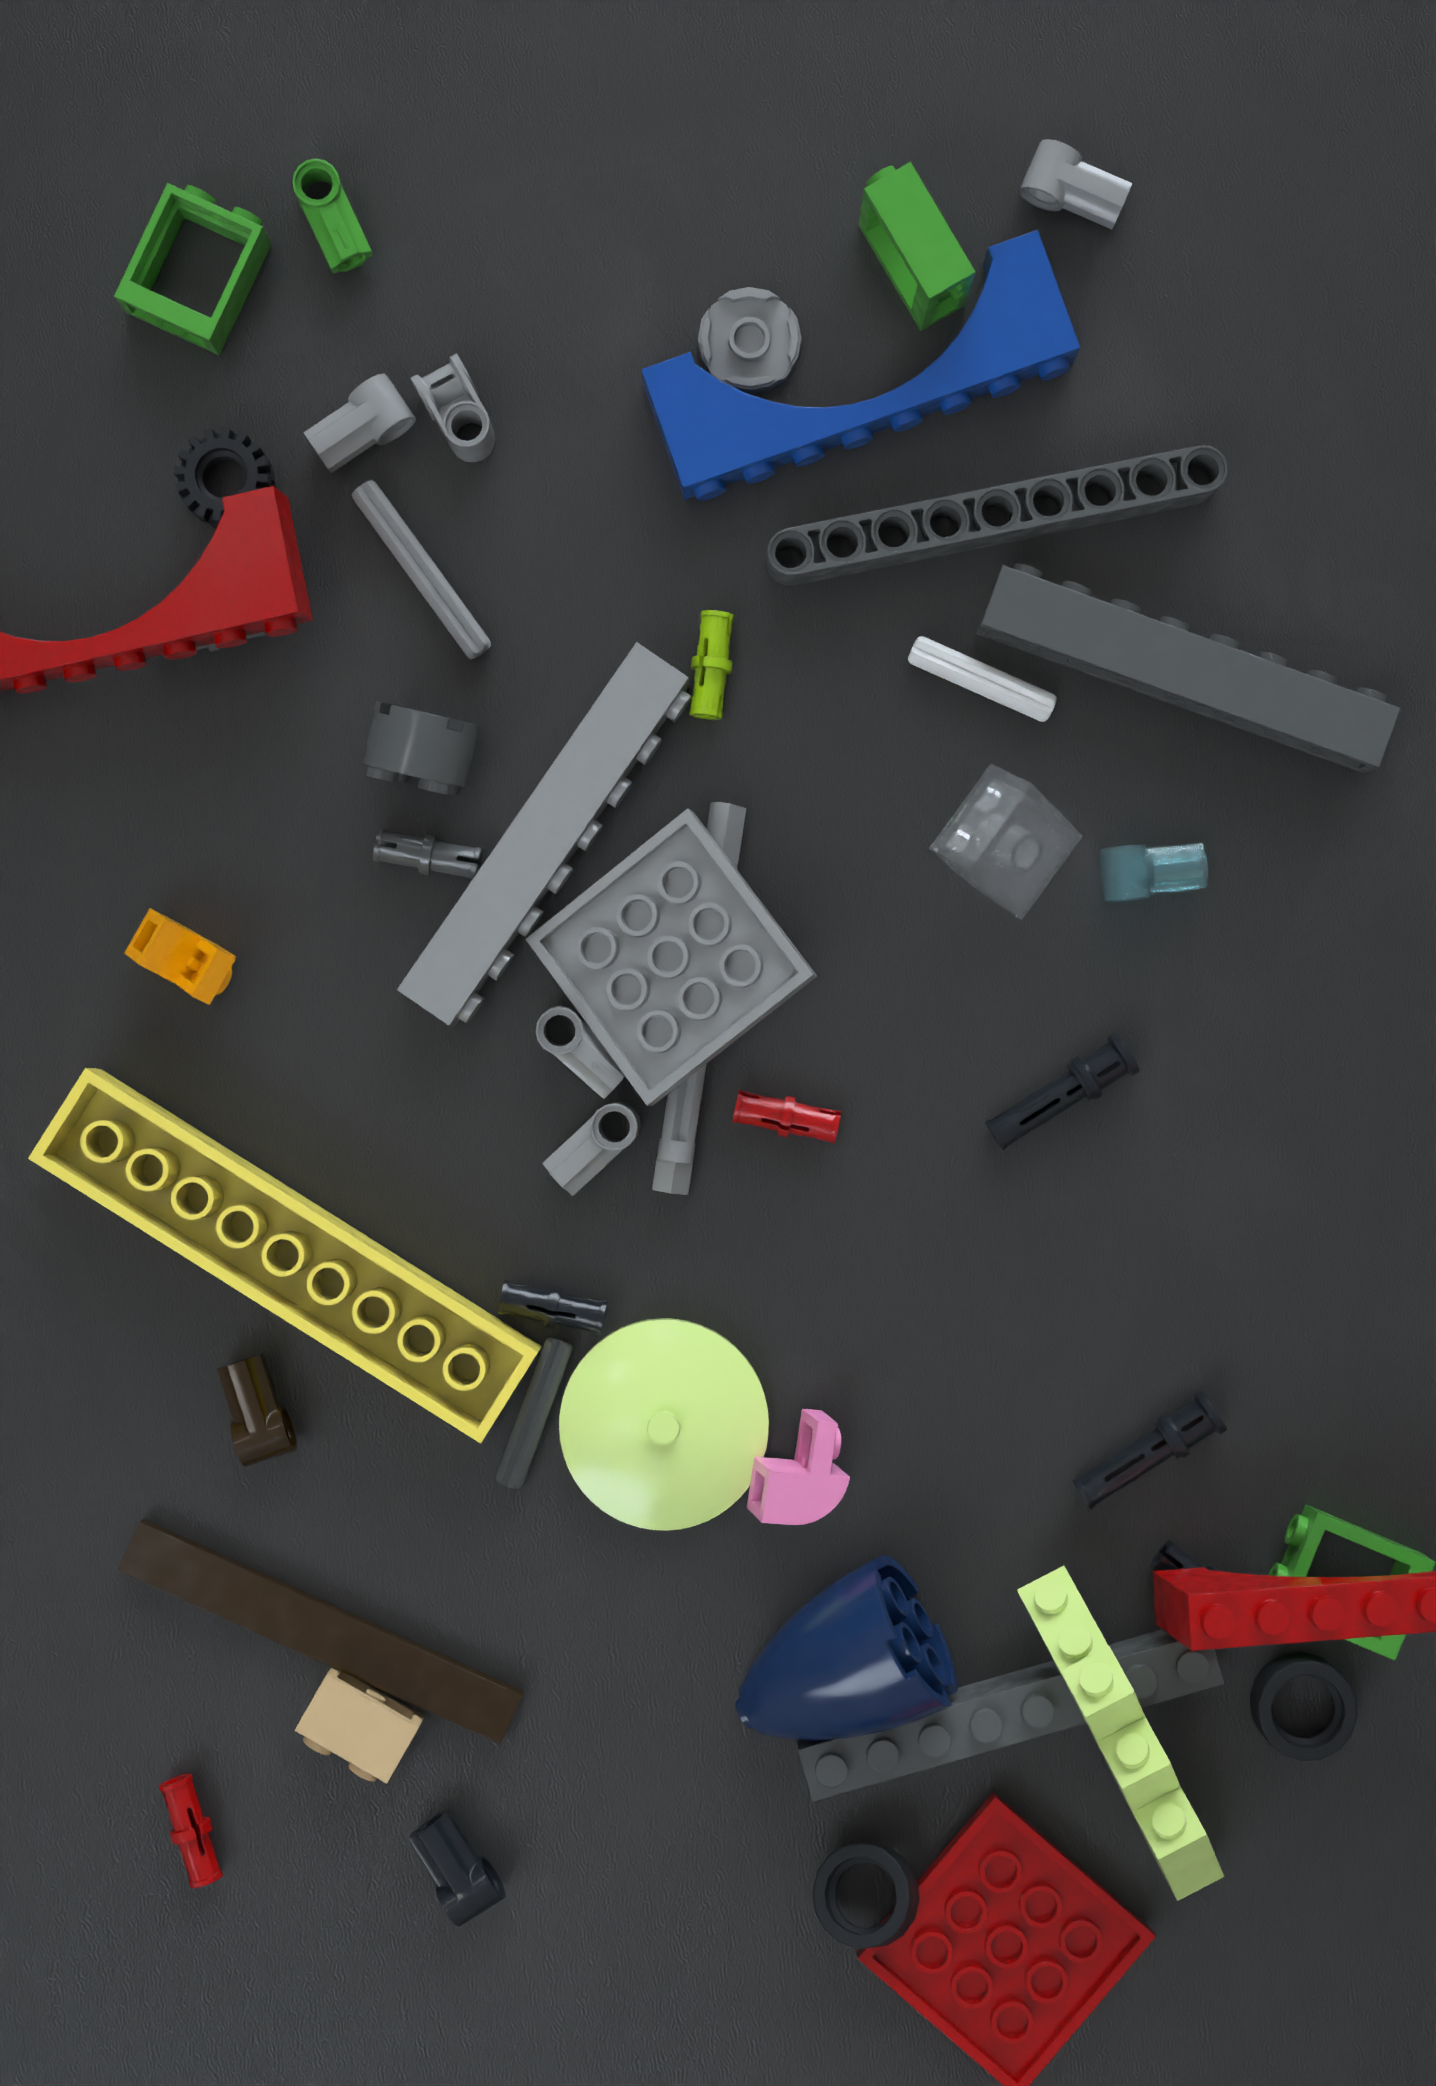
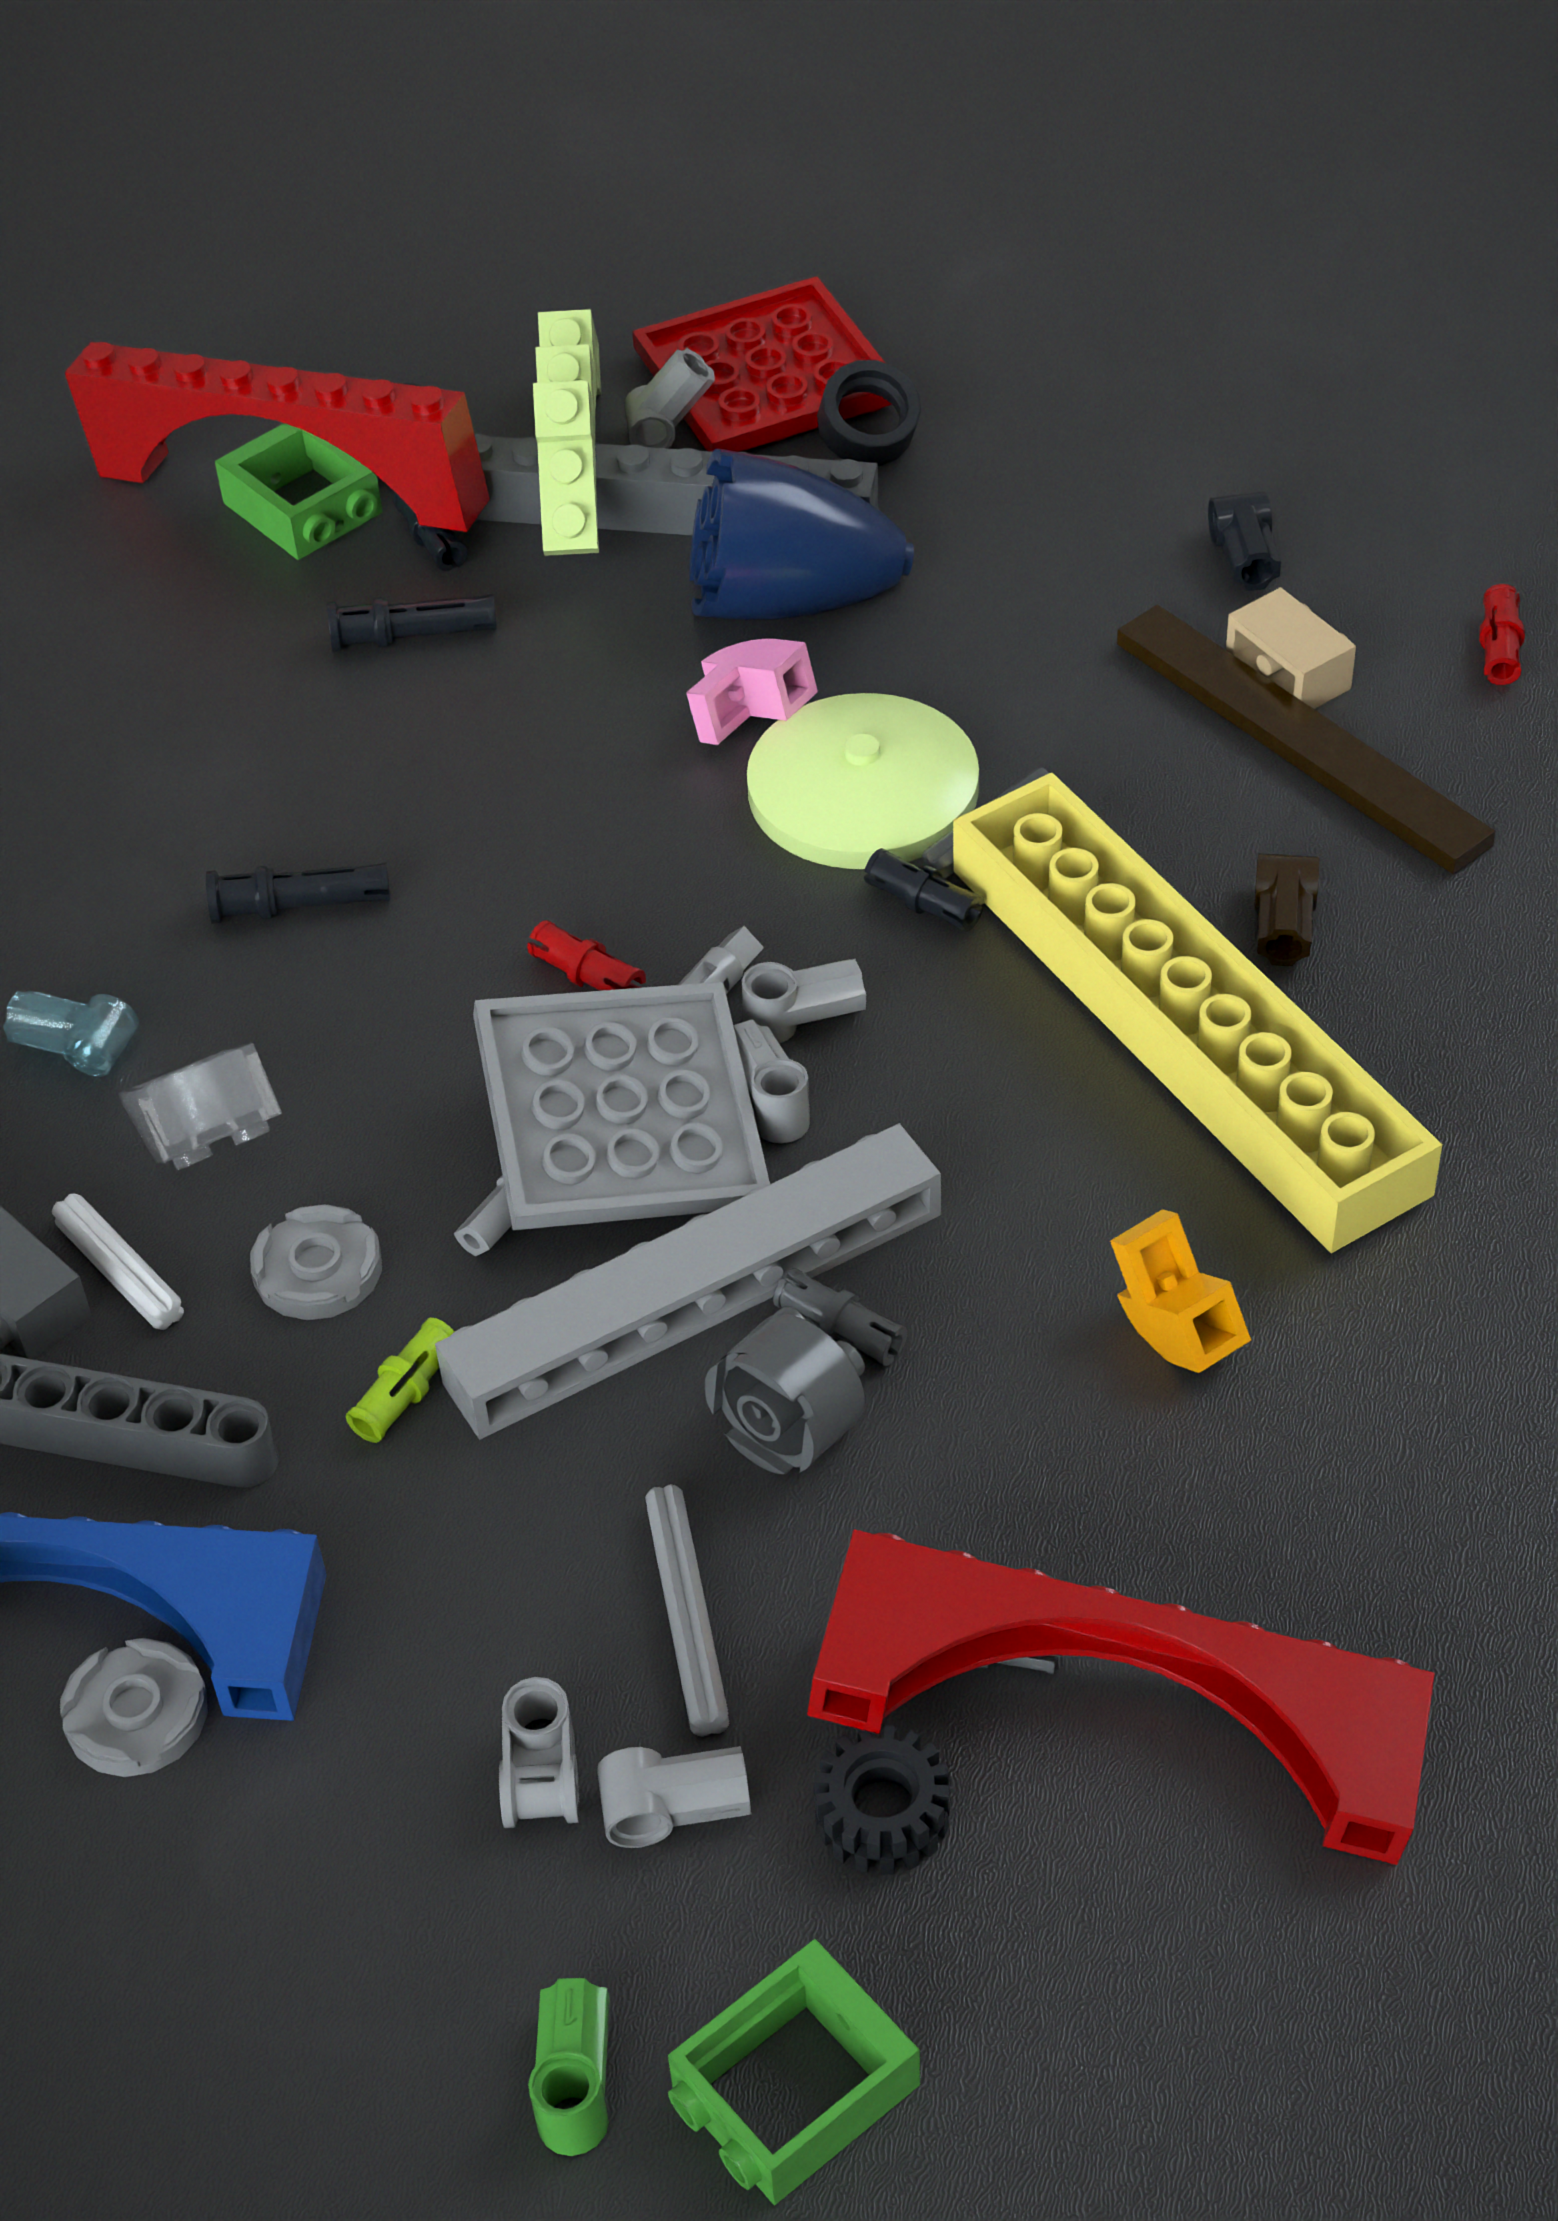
camera: 150 degrees left, 40 degrees down
none -> light grey tile [250,1204,382,1320]
none -> light grey piece [624,348,715,449]

